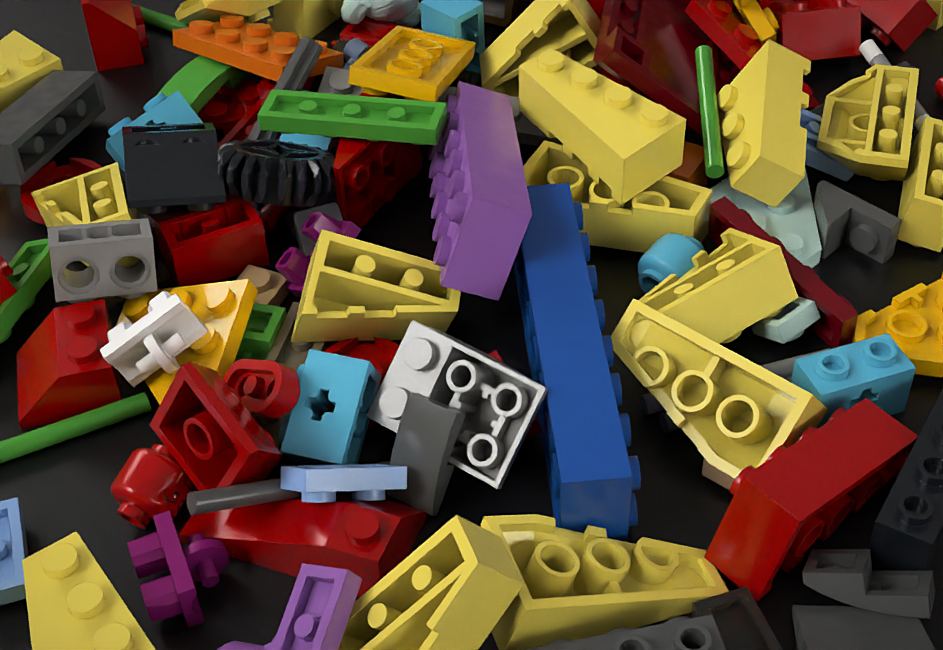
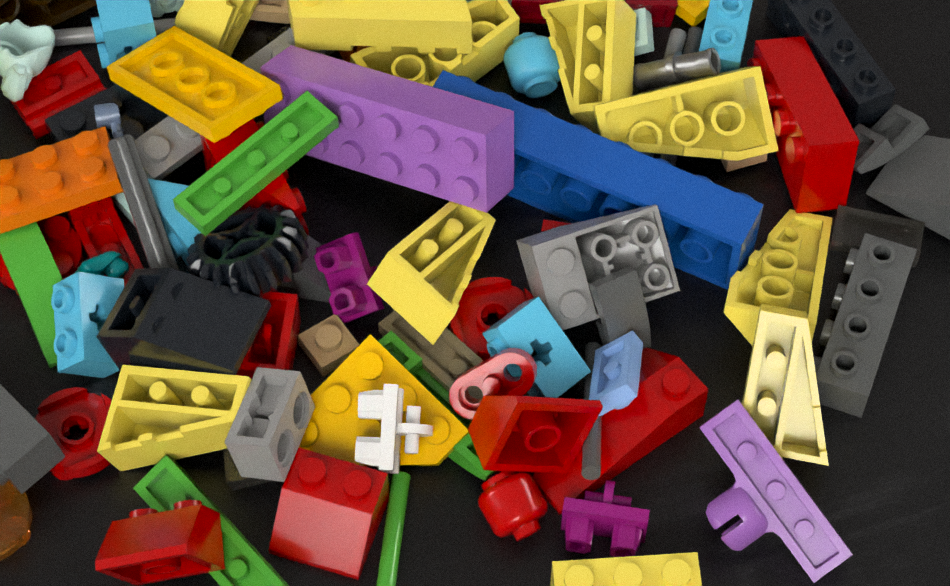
camera: 60 degrees left, 15 degrees up
none -> teal arm [74,251,129,279]
none -> flat silver pin [633,48,721,90]

